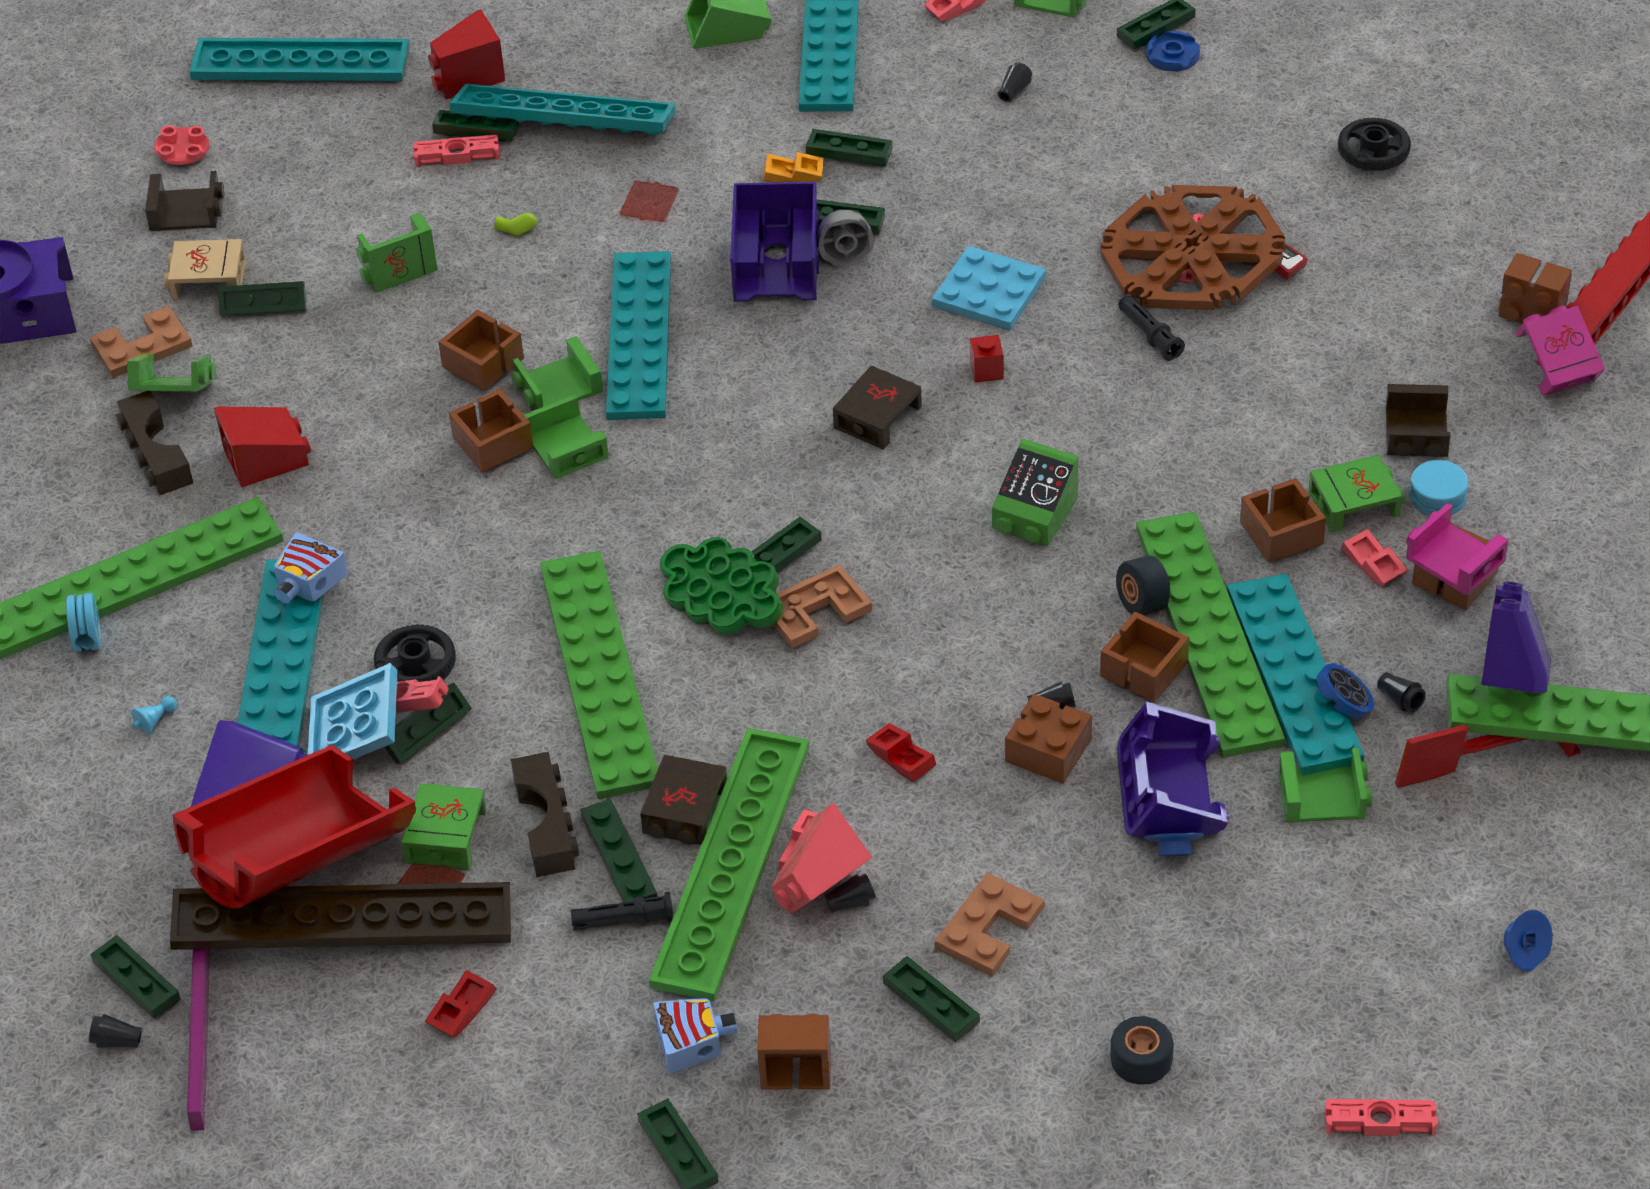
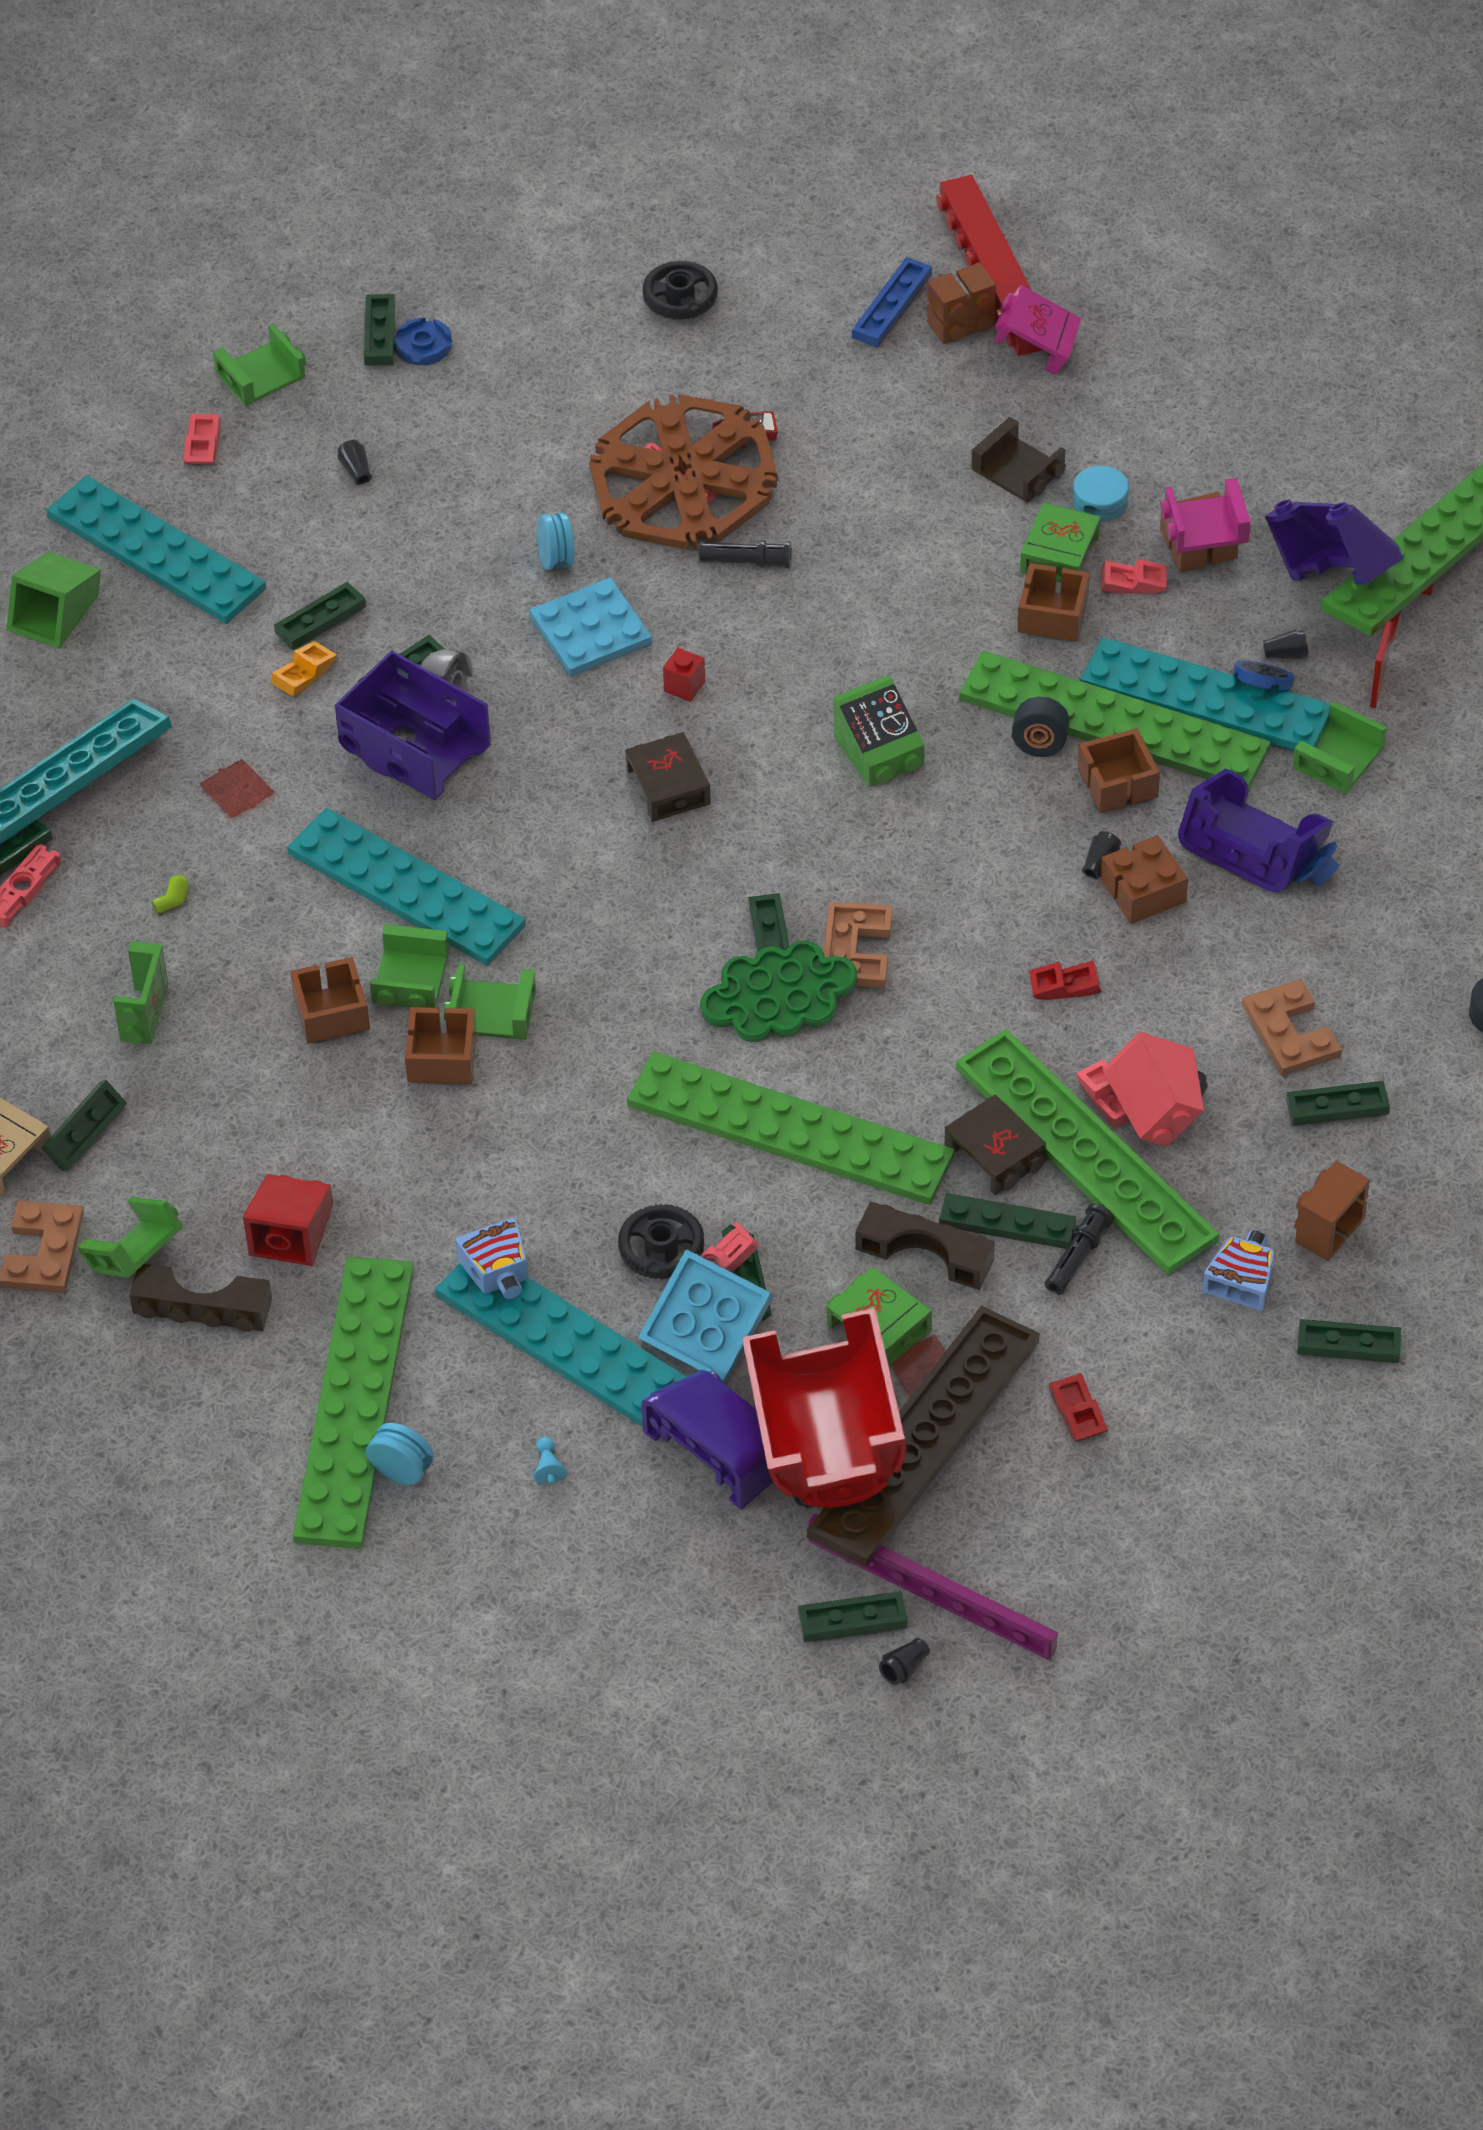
camera: 55 degrees left, 5 degrees up
none -> medium azure head [537,512,574,570]
none -> blue plate [852,257,932,347]

